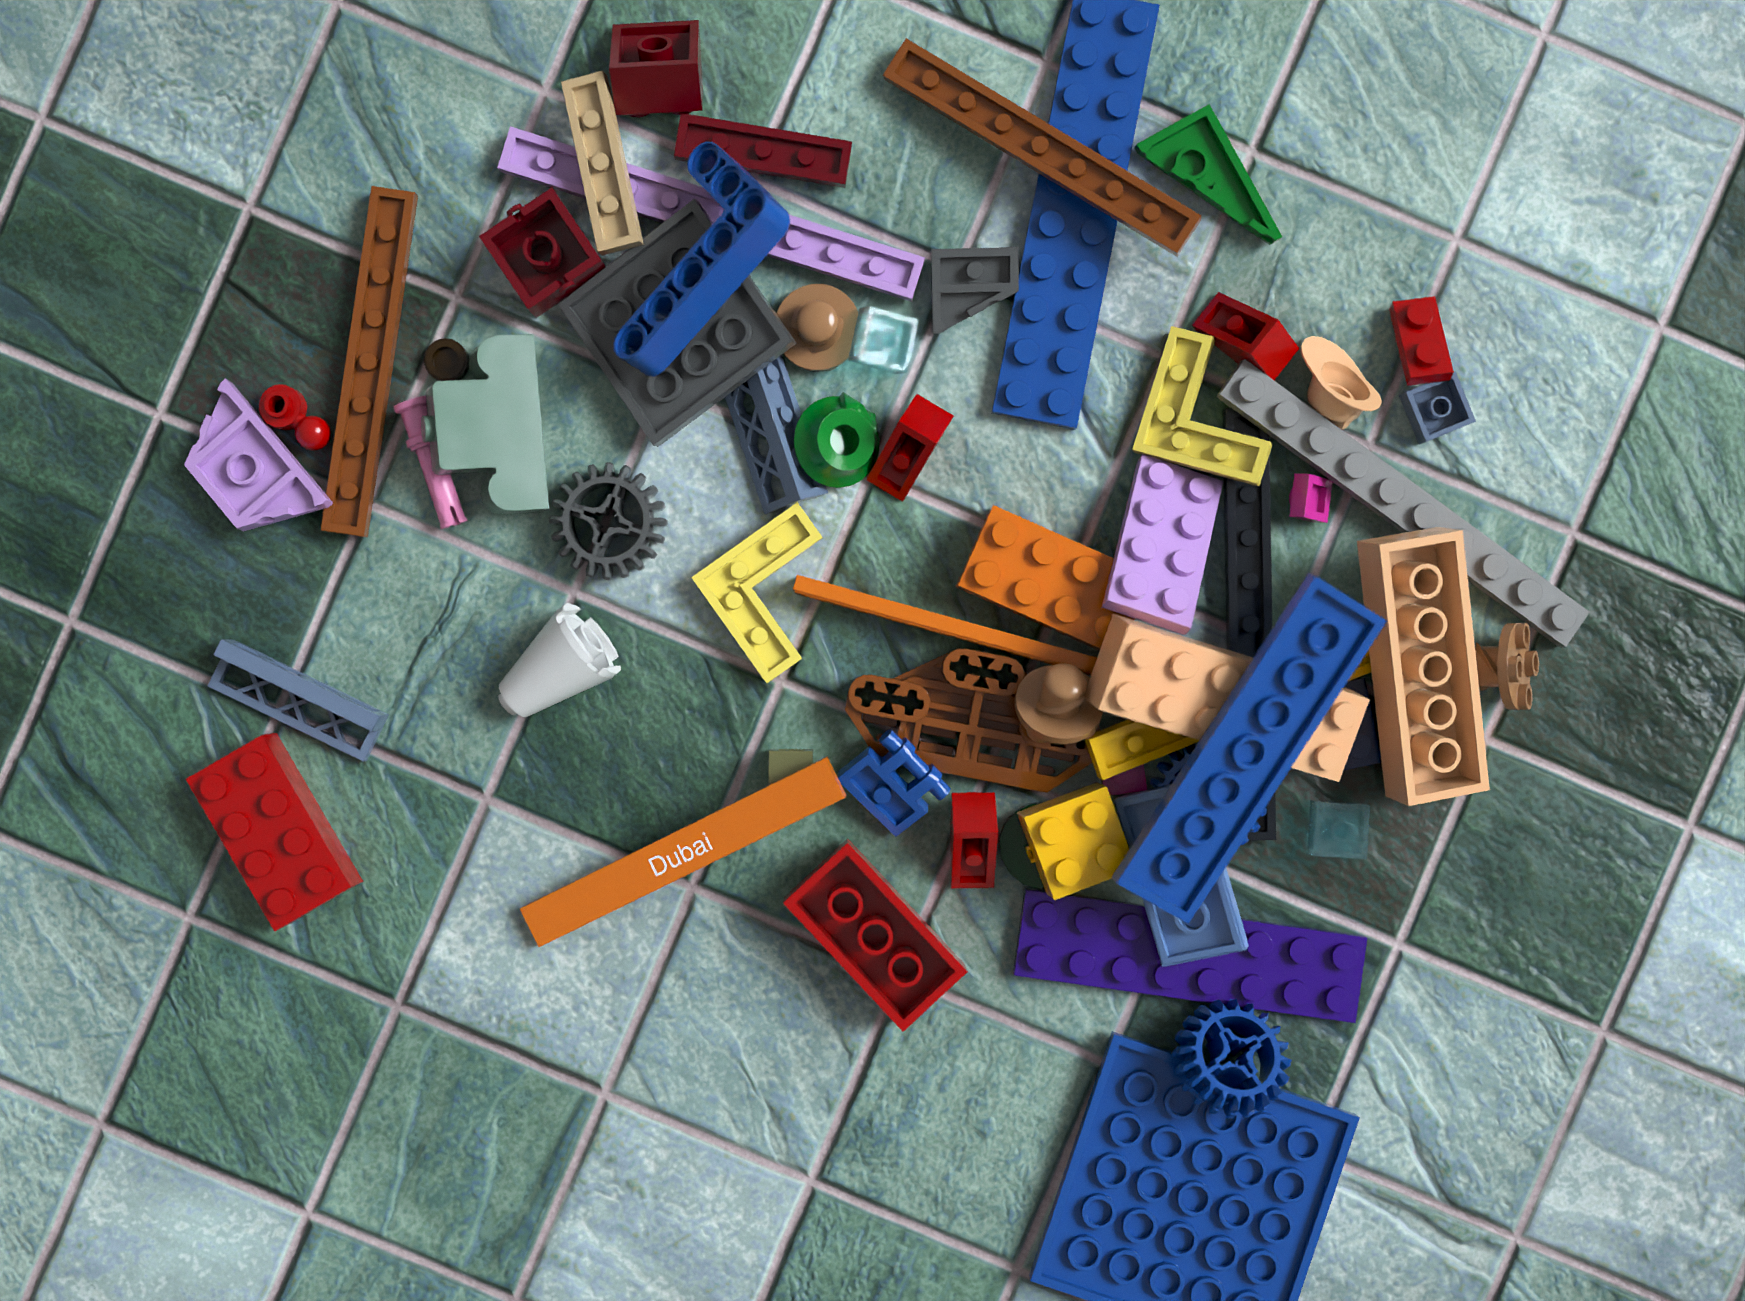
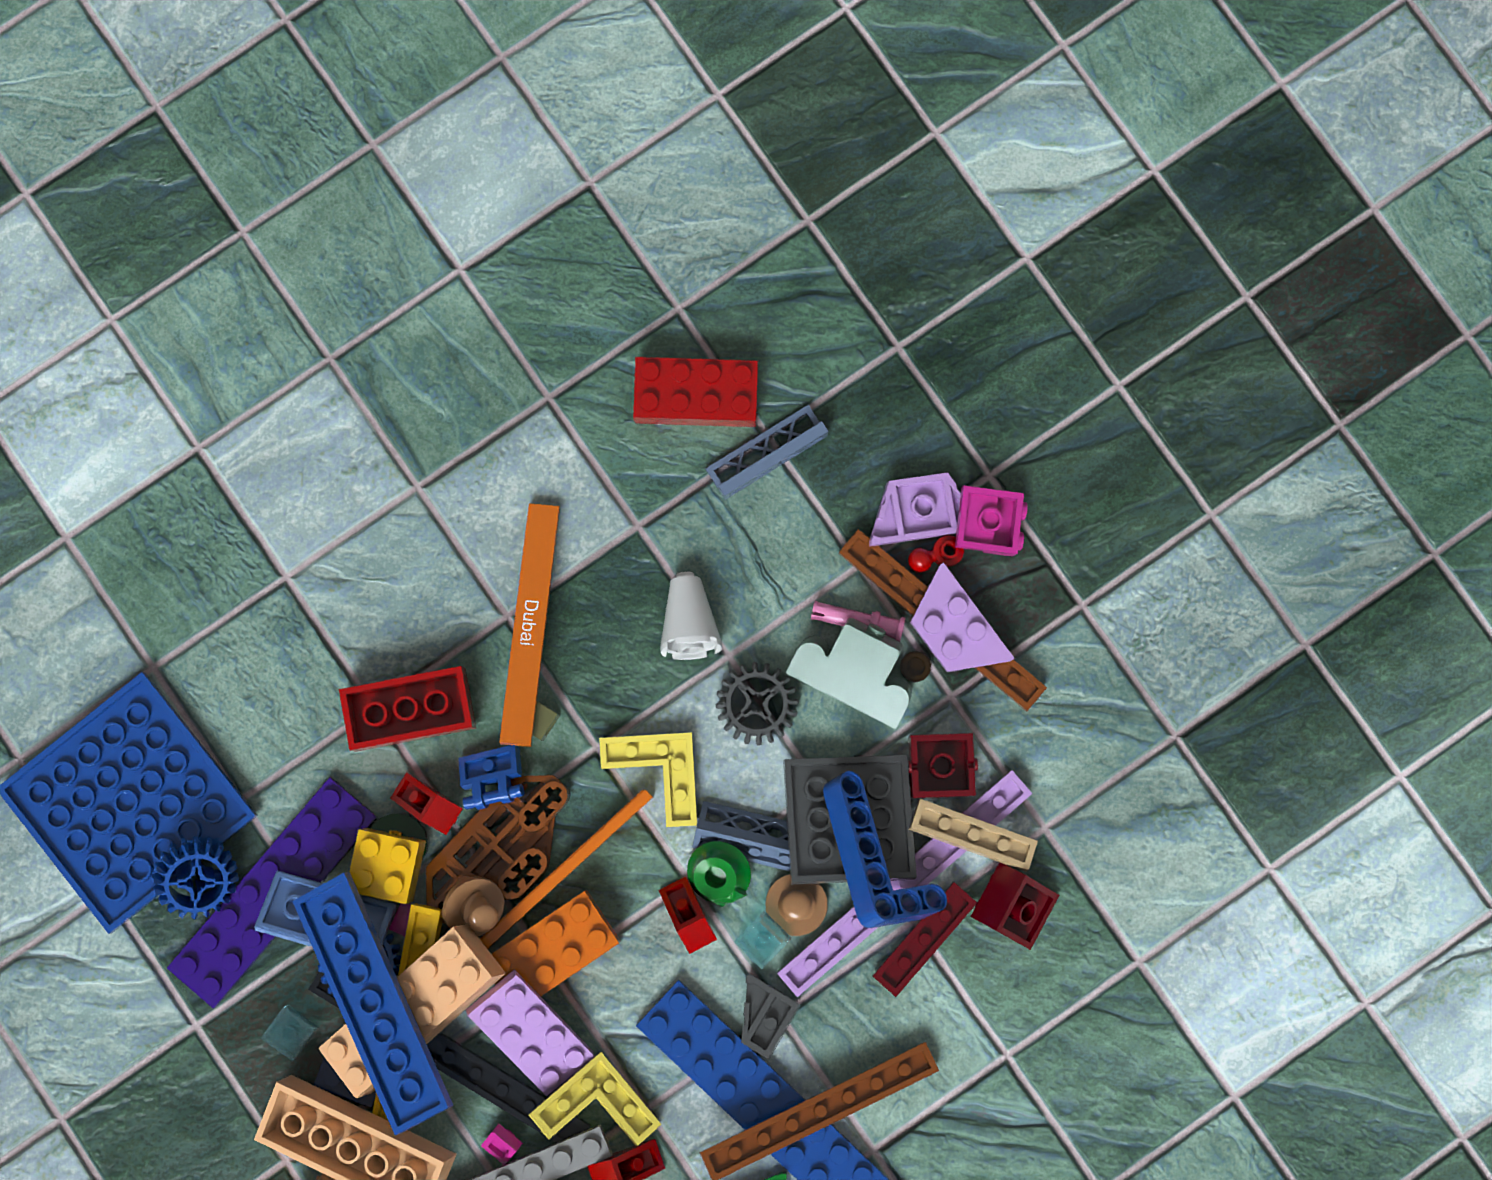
camera: 125 degrees right, 5 degrees down
none -> lavender wing [910,563,1014,672]
none -> dark pink plate [955,485,1028,557]

